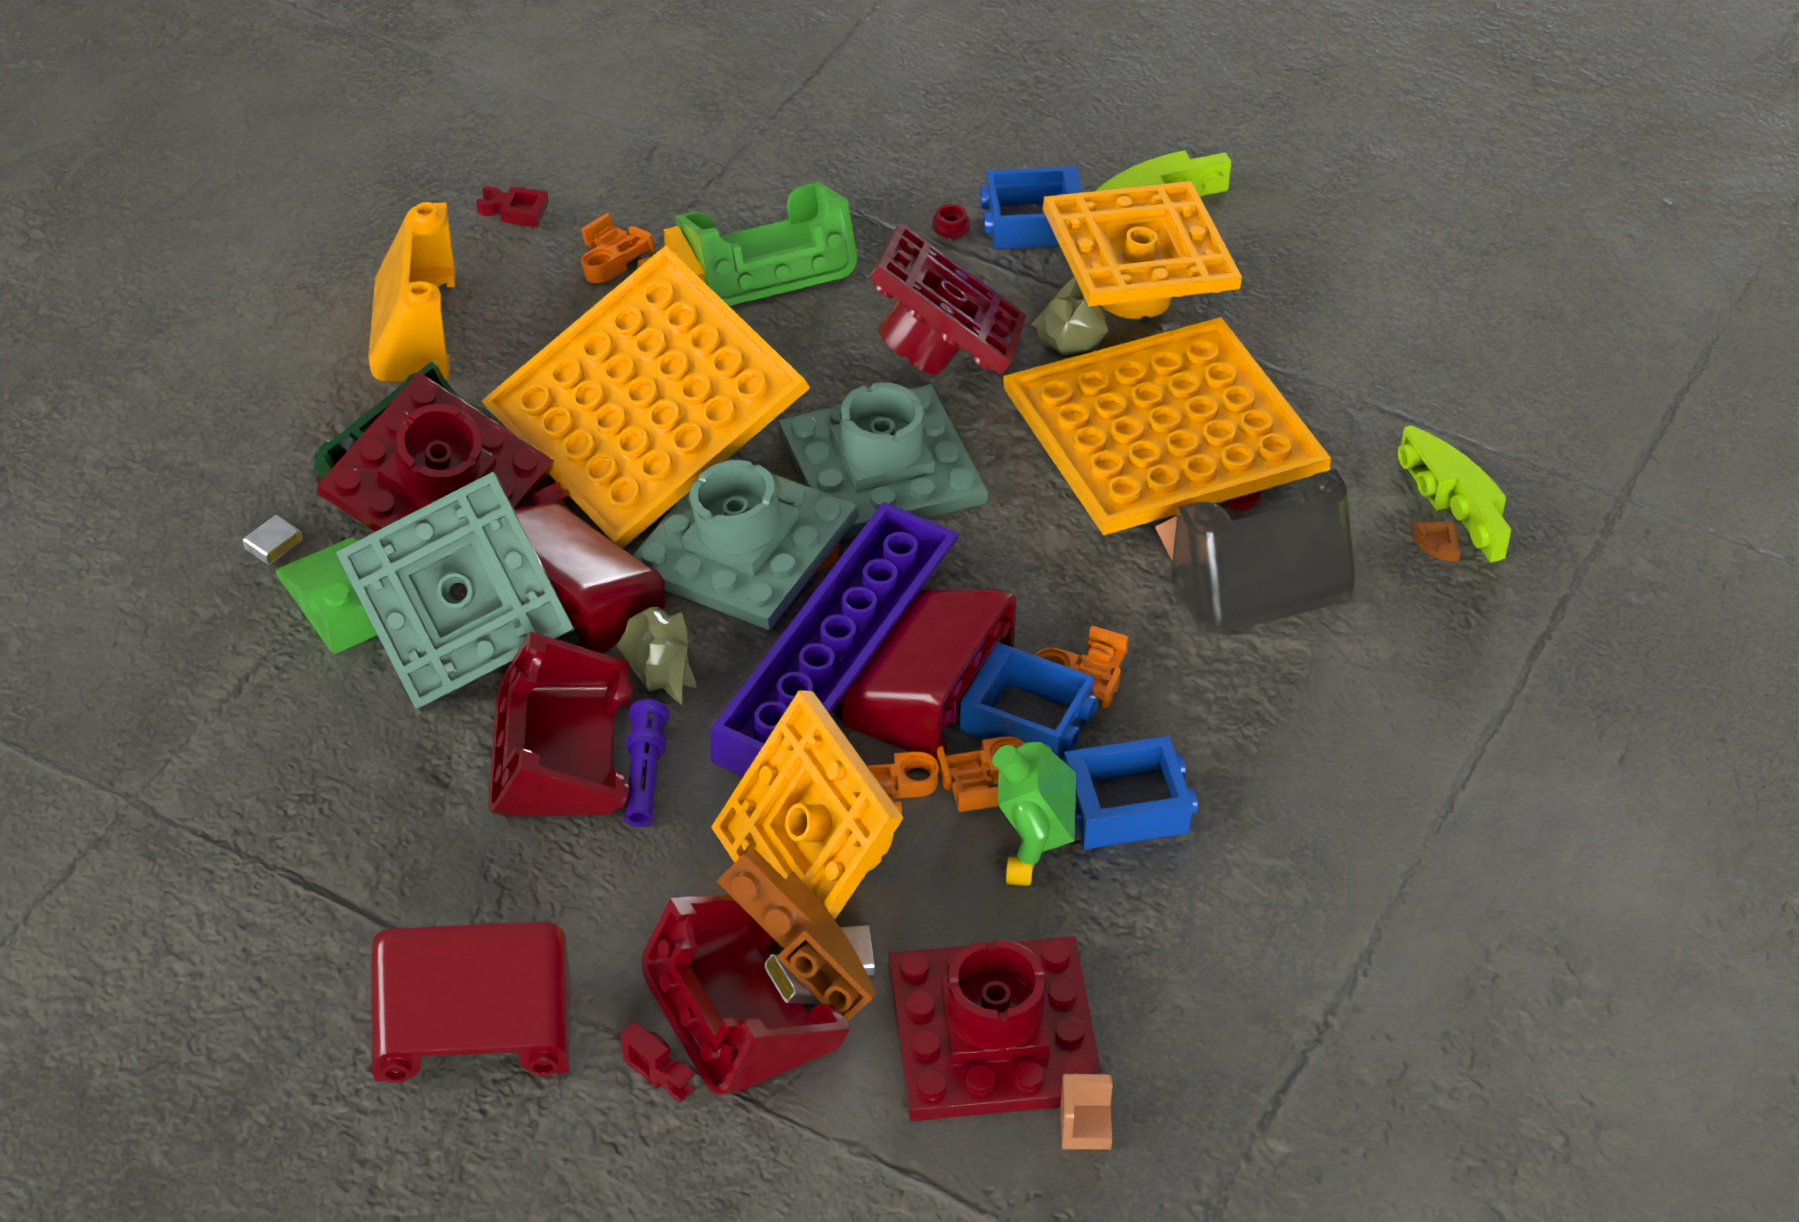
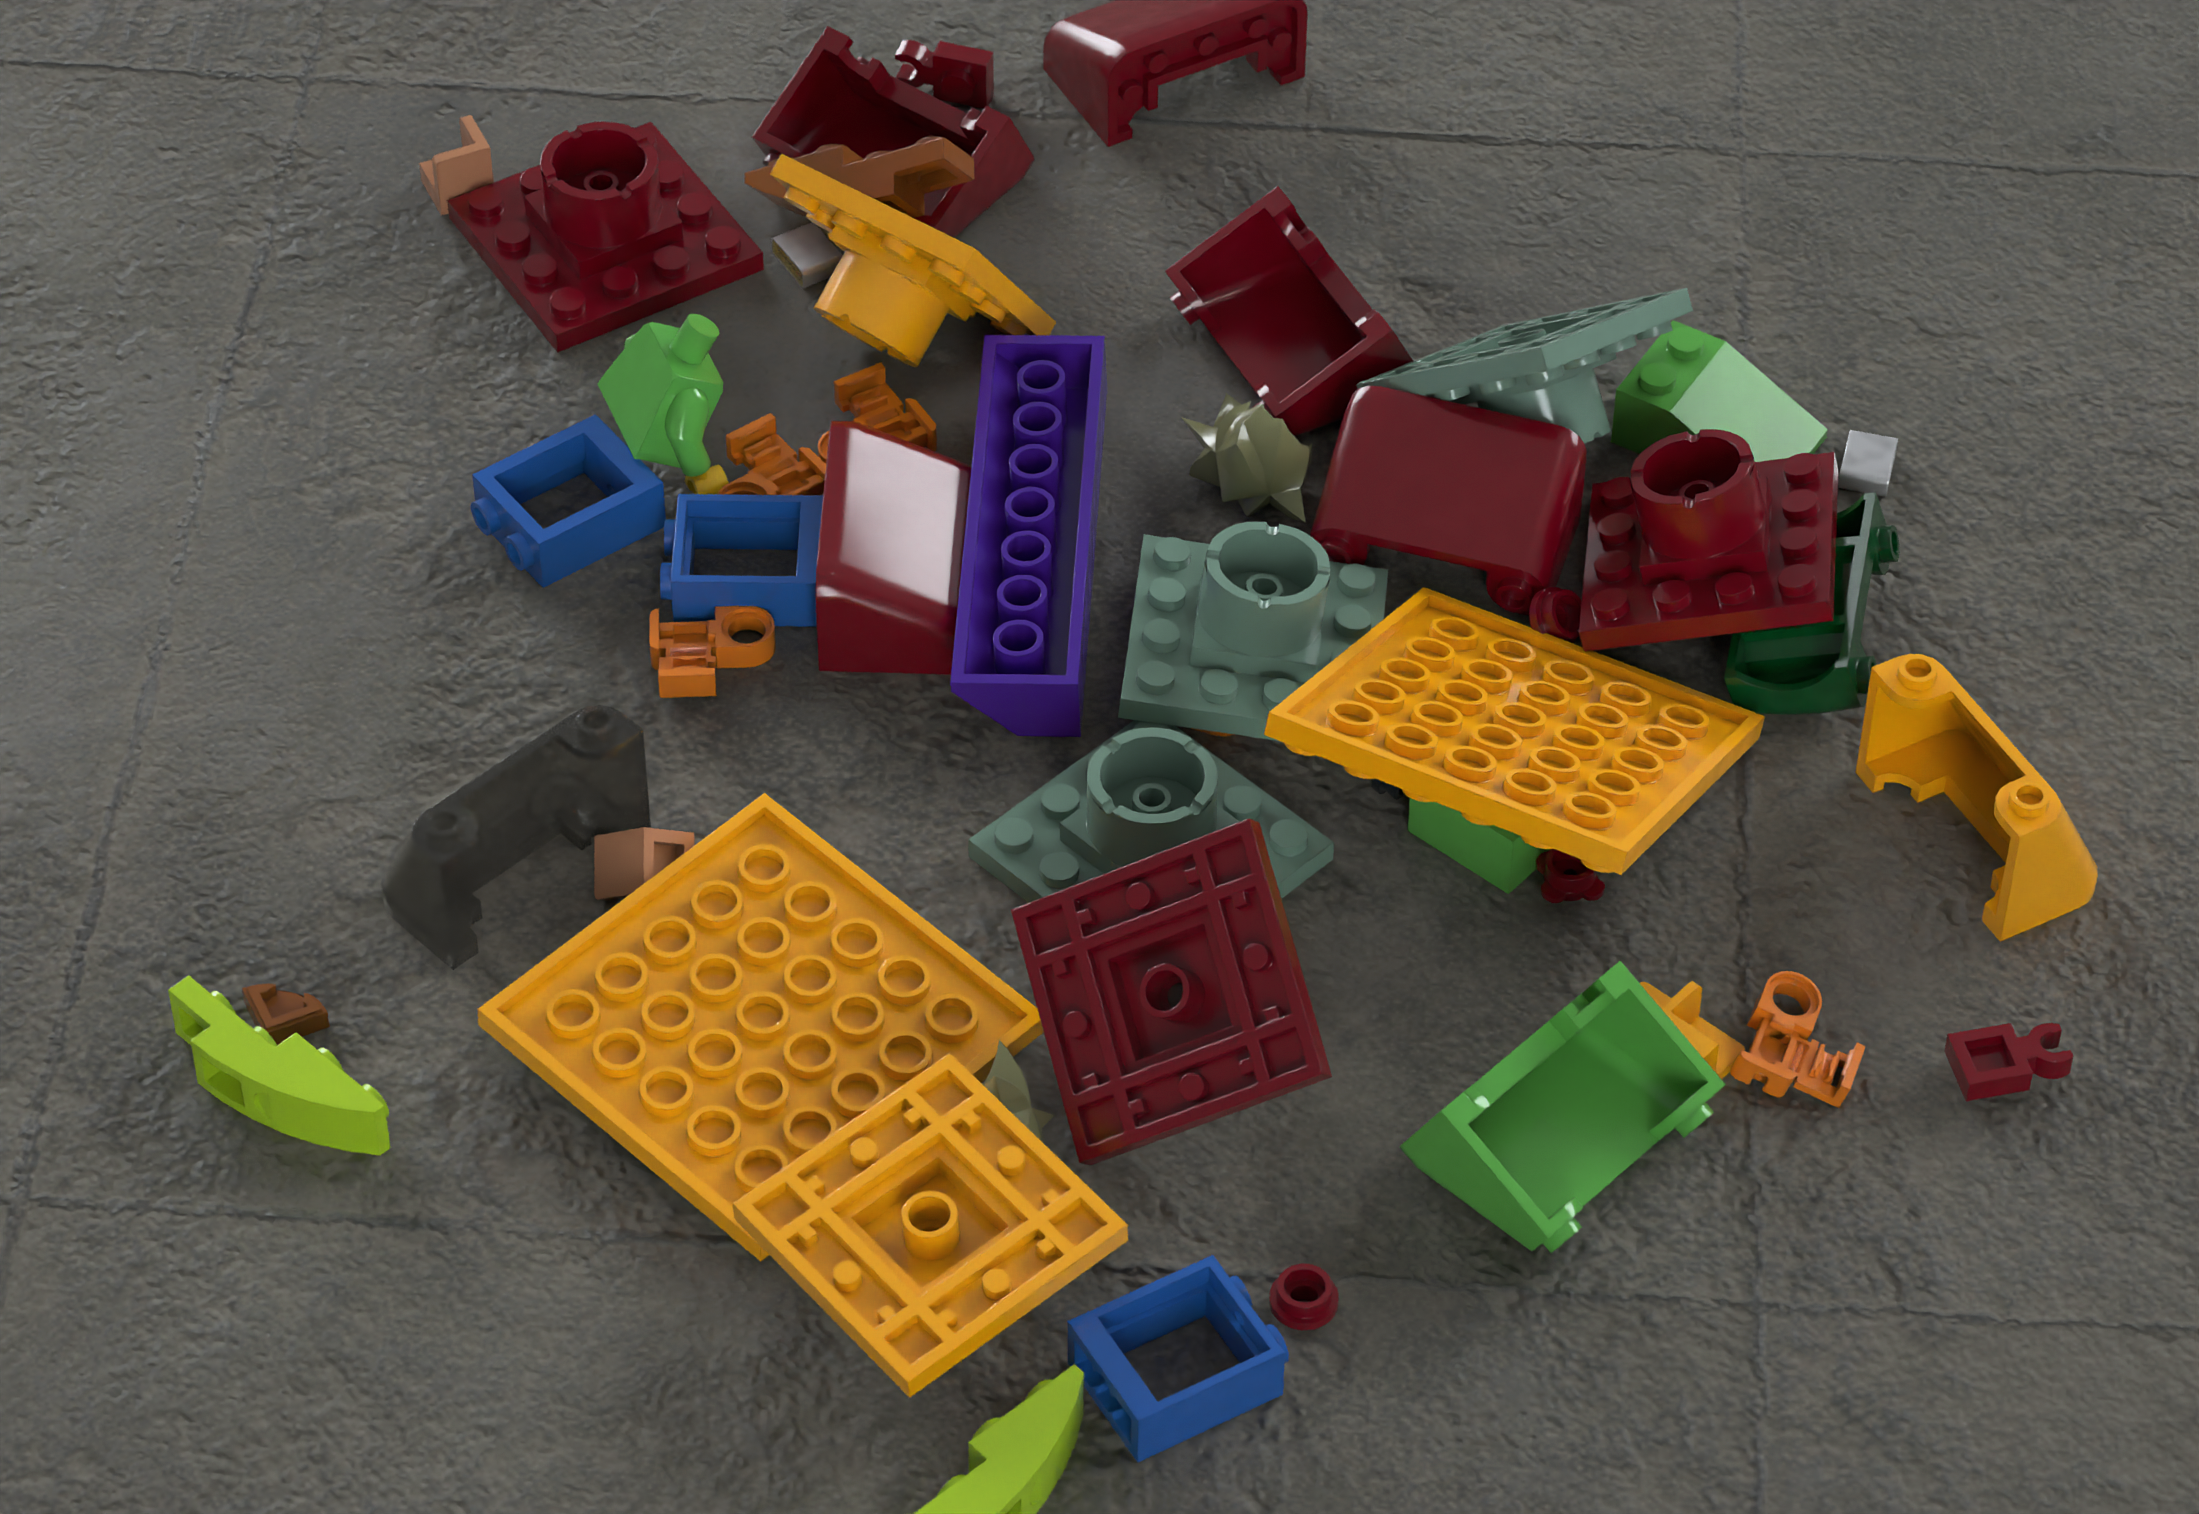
camera: 155 degrees right, 0 degrees up
dark purple pin [624,699,669,827] -> none

